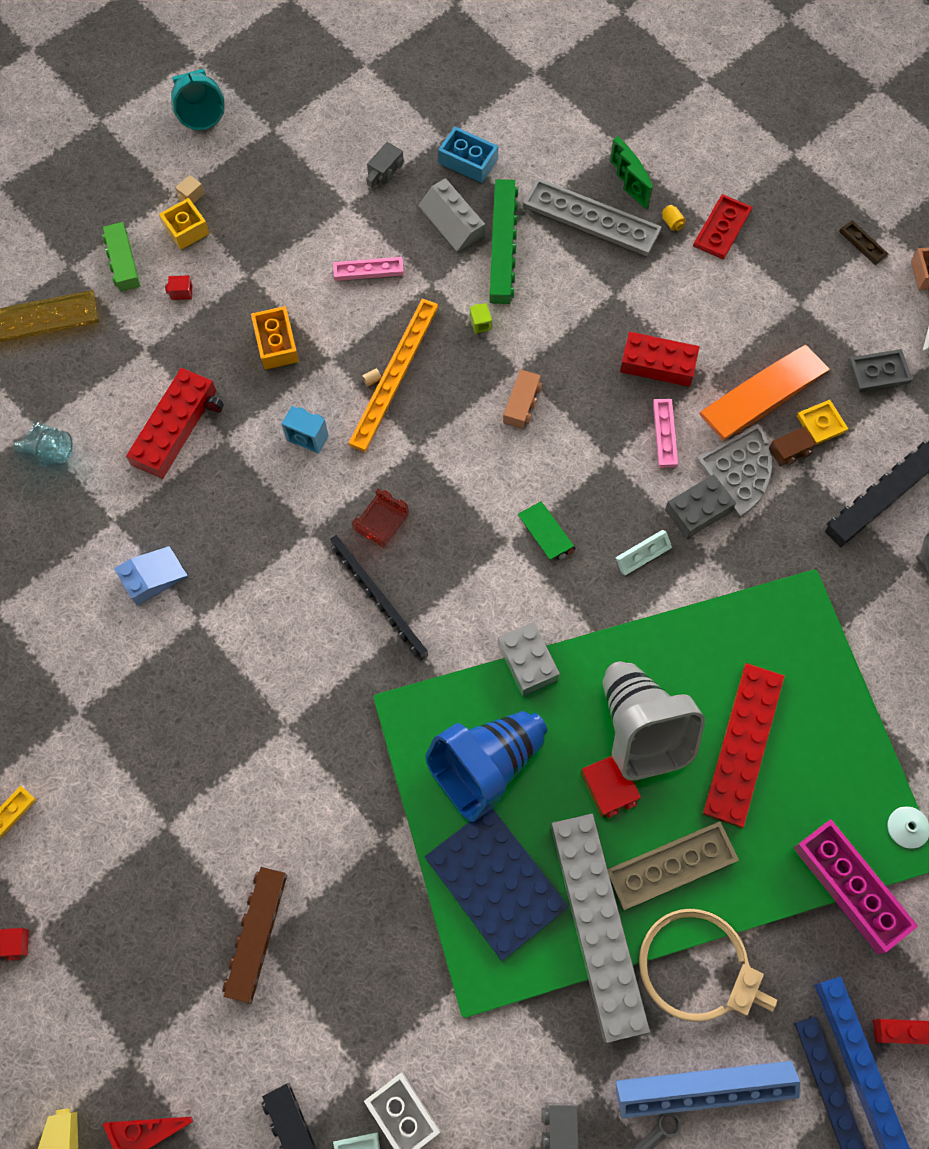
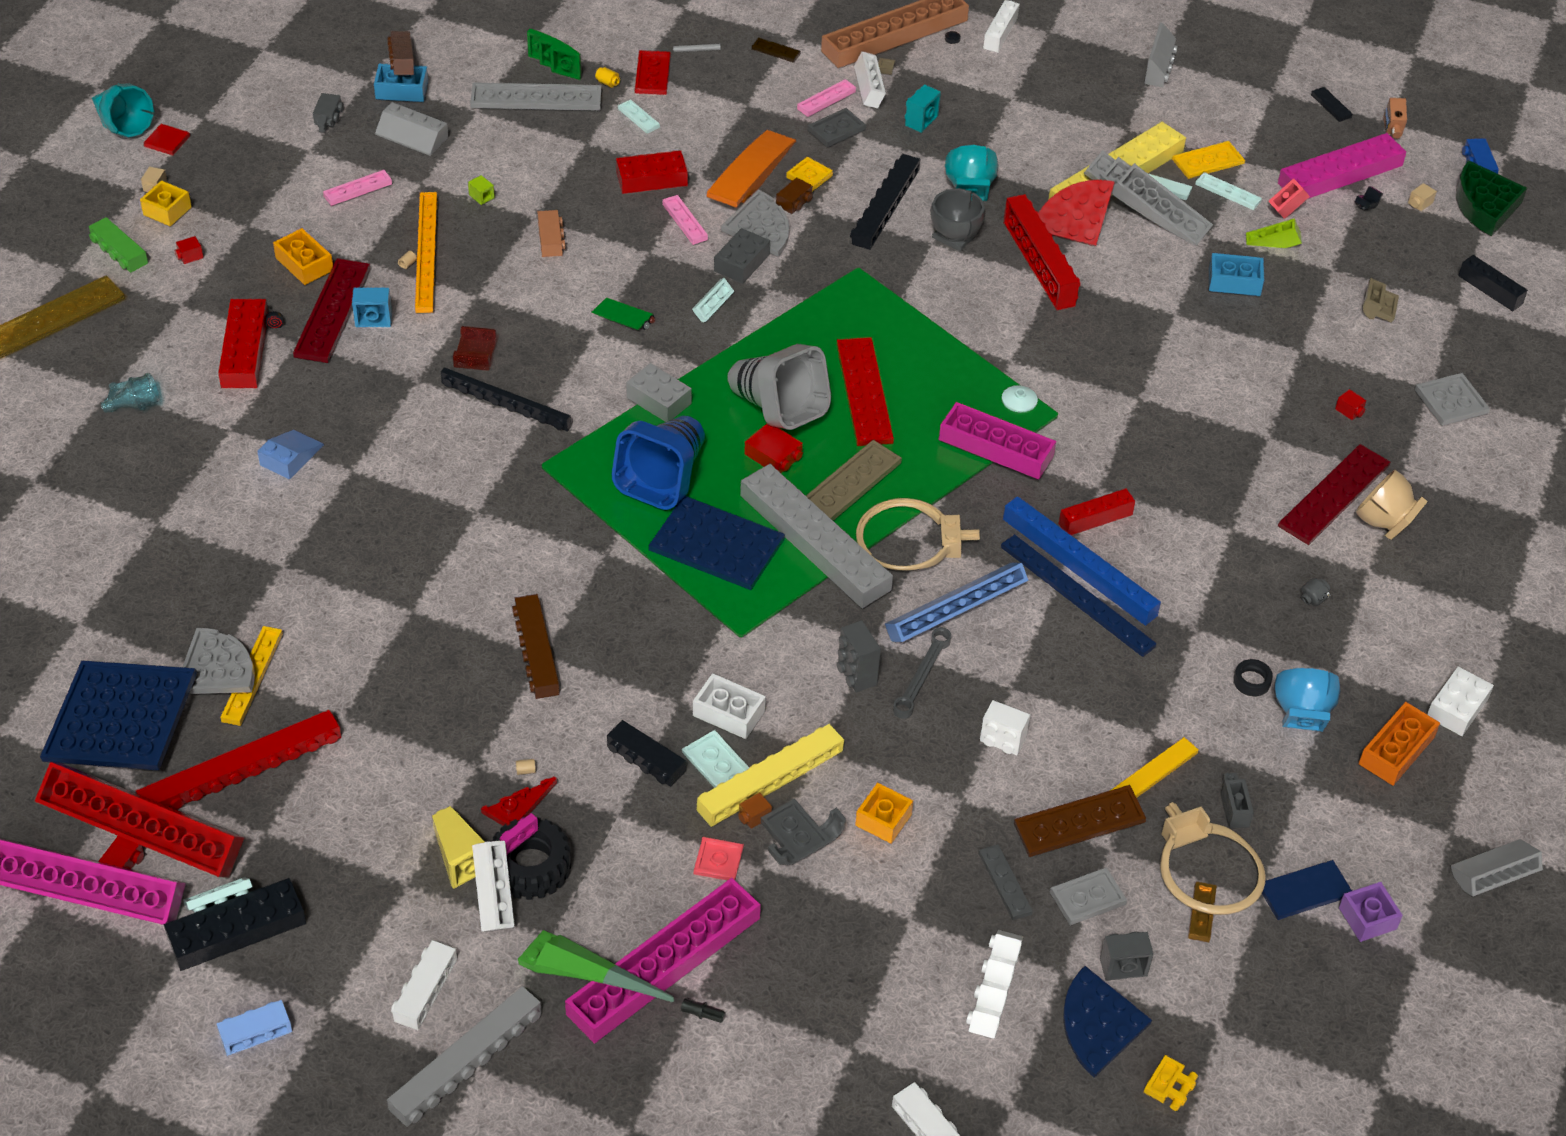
camera: 30 degrees left, 20 degrees down
green brick [489,179,519,304] -> none
none -> red tile [143,124,190,156]
none -> dark red plate [293,258,371,363]
none -> reddish brown brick [387,31,414,75]
none -> tan hinge [516,759,536,775]
none -> light aqua tile [618,99,660,134]
none -> light grey piece [673,44,720,52]
none -> bright pink plate [797,79,856,117]

